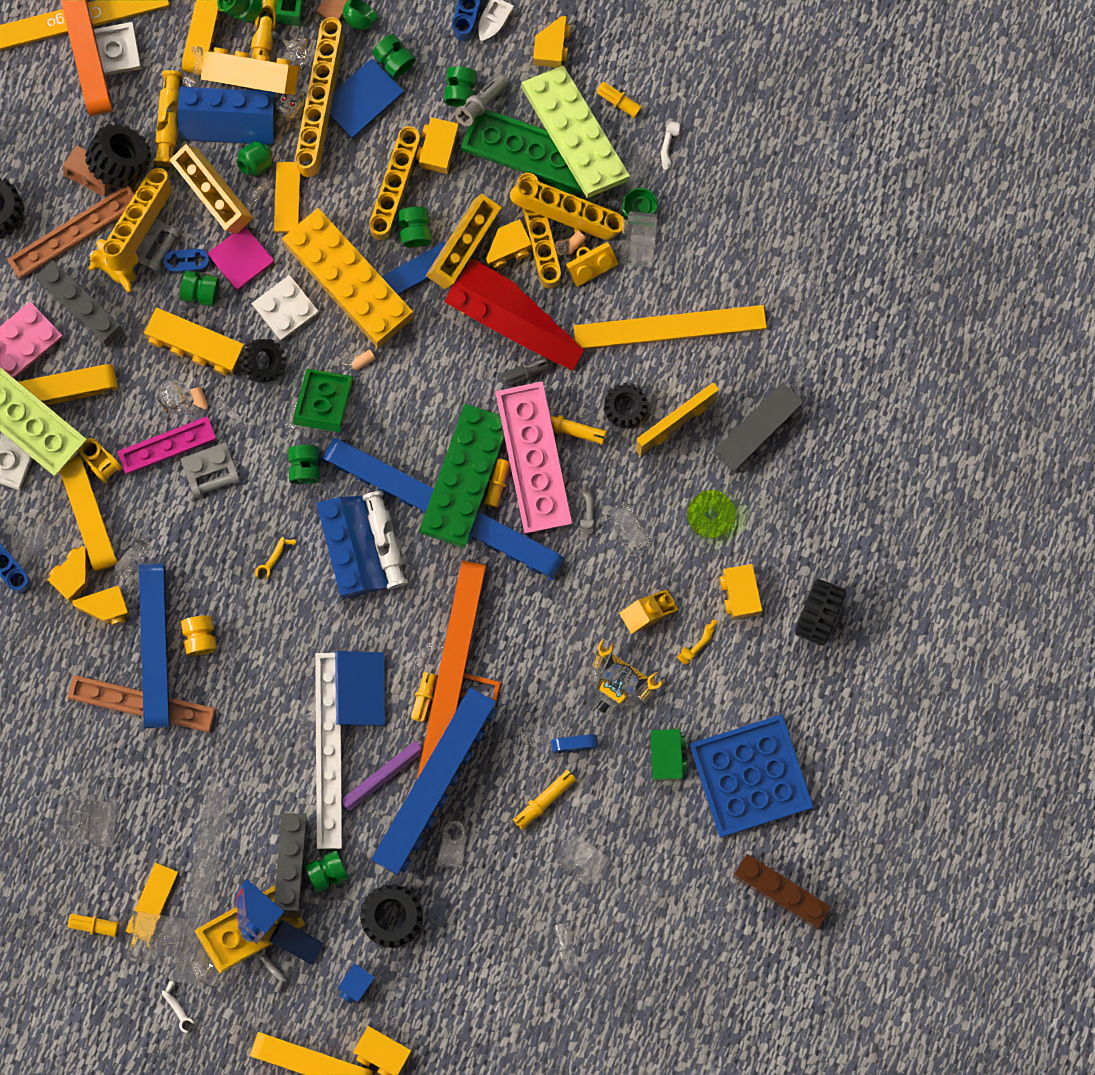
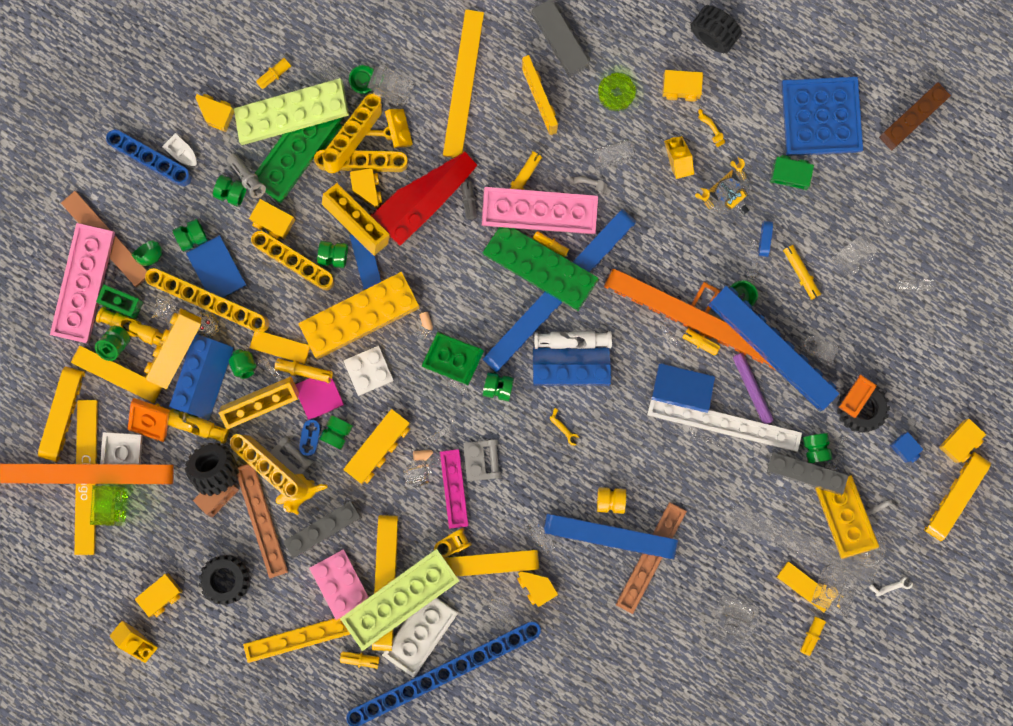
camera: 75 degrees left, 5 degrees up
yellow slope [72,585,130,626] -> none
clear piece [182,46,204,88] -> none
blue slope [235,878,284,944] -> none
black tyre [239,339,286,383] -> none
dark blue tile [269,920,324,965] -> none
arm [554,230,587,255] -> none
black tyre [604,383,648,429] -> none
white piece [661,122,680,170] -> none
none -> clear neon green brick [90,485,127,526]
none -> orange tile [128,398,170,442]
none -> yellow pin [275,358,333,383]
none -> green hair [729,280,758,306]
none -> orange tile [838,375,877,418]

